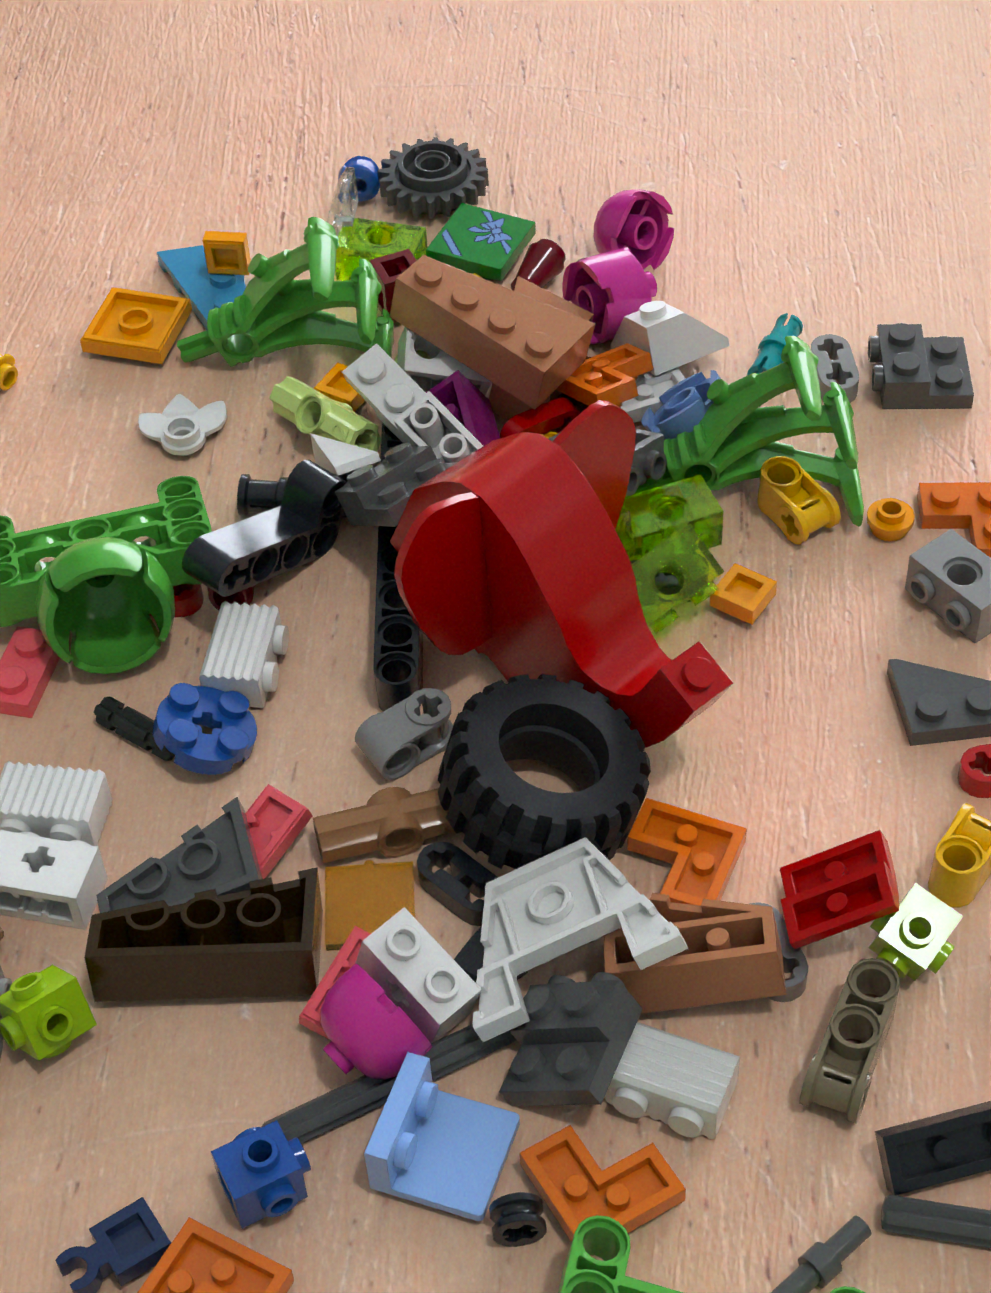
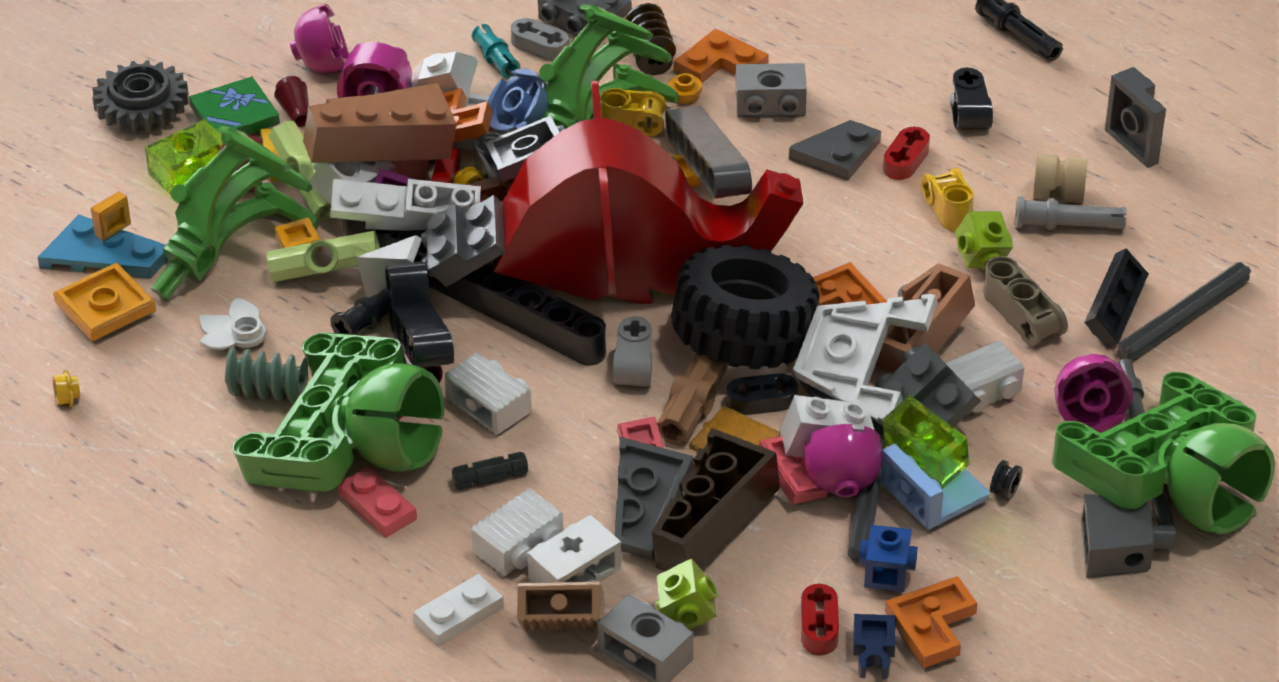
camera: 55 degrees left, 5 degrees down
blue plate [153,683,257,775] -> none
clear slope [326,167,359,259] -> none
blue piece [338,156,380,201] -> none
orange plate [519,1125,686,1242] -> none
red slope [780,830,899,949] -> none
none -> sand green piece [225,347,308,403]
none -> dark brown piece [625,3,676,75]
none -> dark grey beam [665,105,752,199]
none -> red beam [801,583,839,655]
none -> clear neon green brick [883,395,970,489]
none -> dark pink cylinder [1054,354,1134,432]

